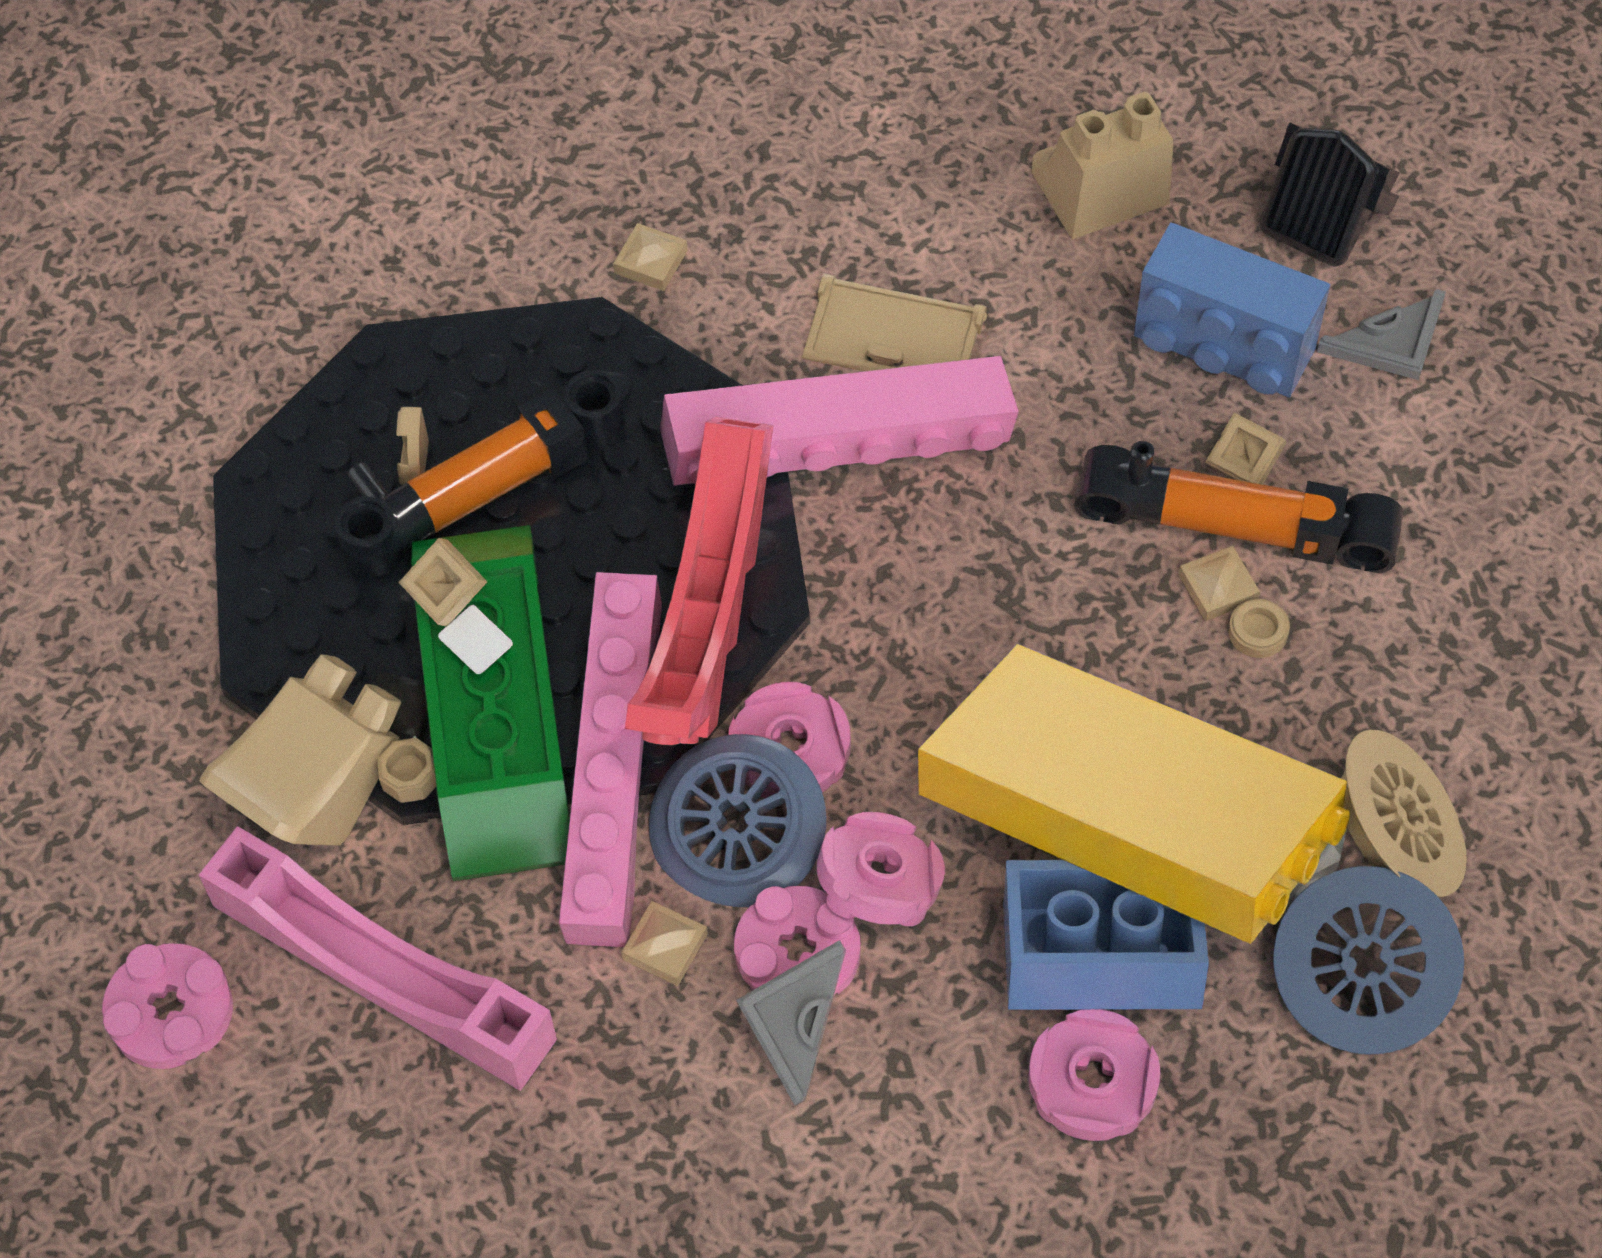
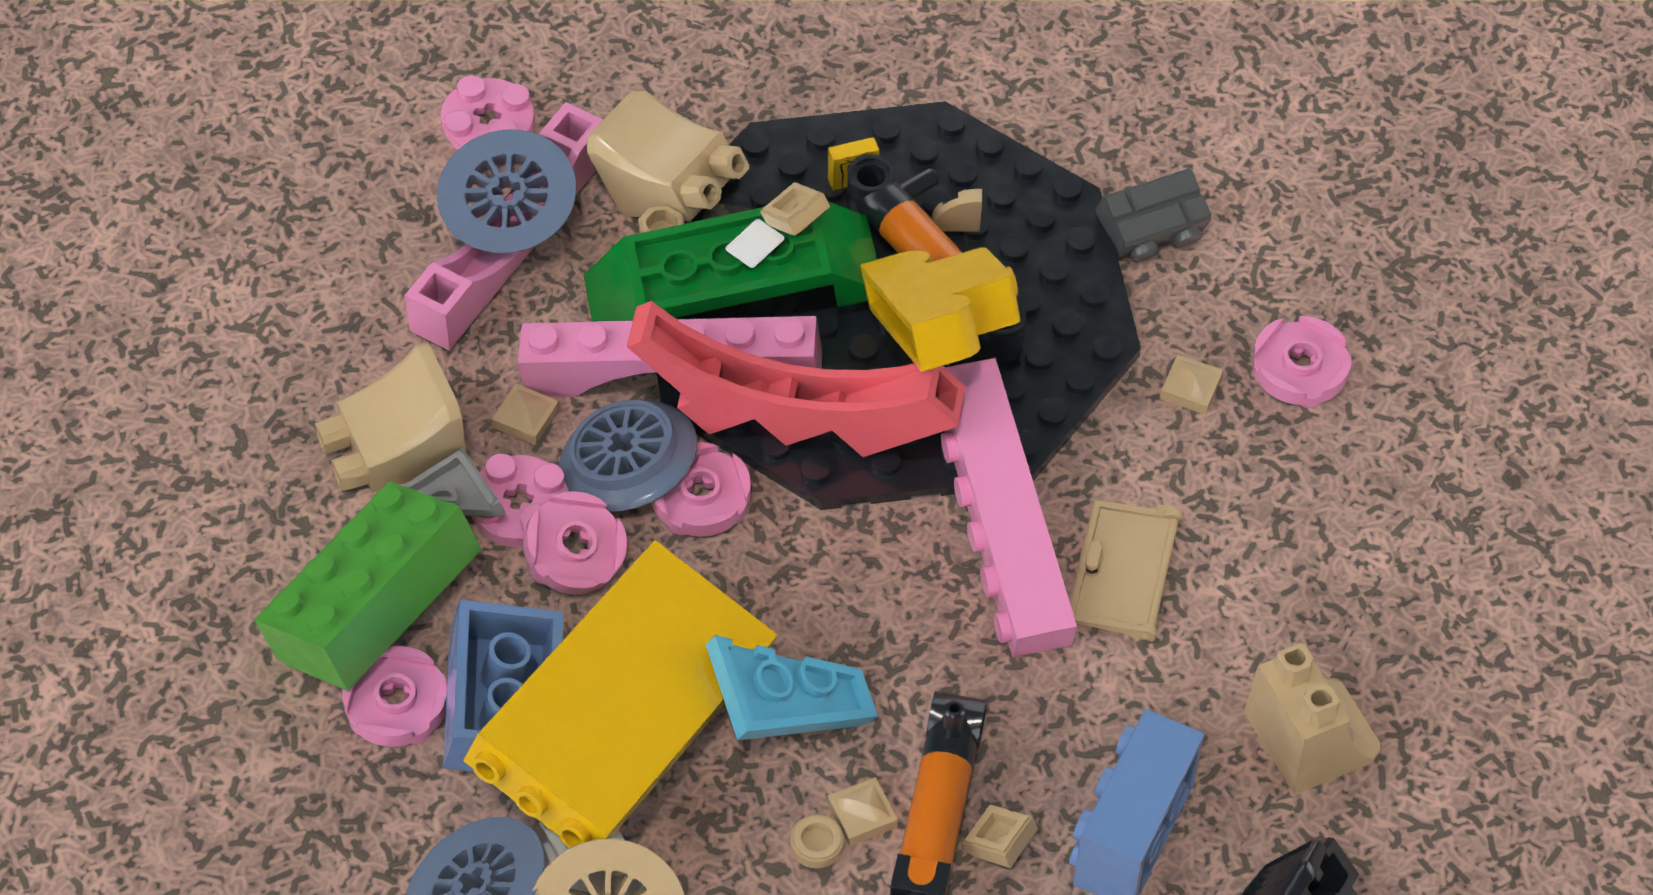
camera: 85 degrees right, 5 degrees down
none -> bright green brick [254,481,481,691]
none -> tan hips [315,341,466,493]
none -> sand blue piece [437,129,576,253]
none -> medium azure wing [705,635,878,740]
none -> yellow tile [828,137,879,191]
none -> yellow brick [860,248,1021,372]
none -> dark grey brick [1095,168,1211,262]
none -> bright pink plate [1252,316,1352,408]

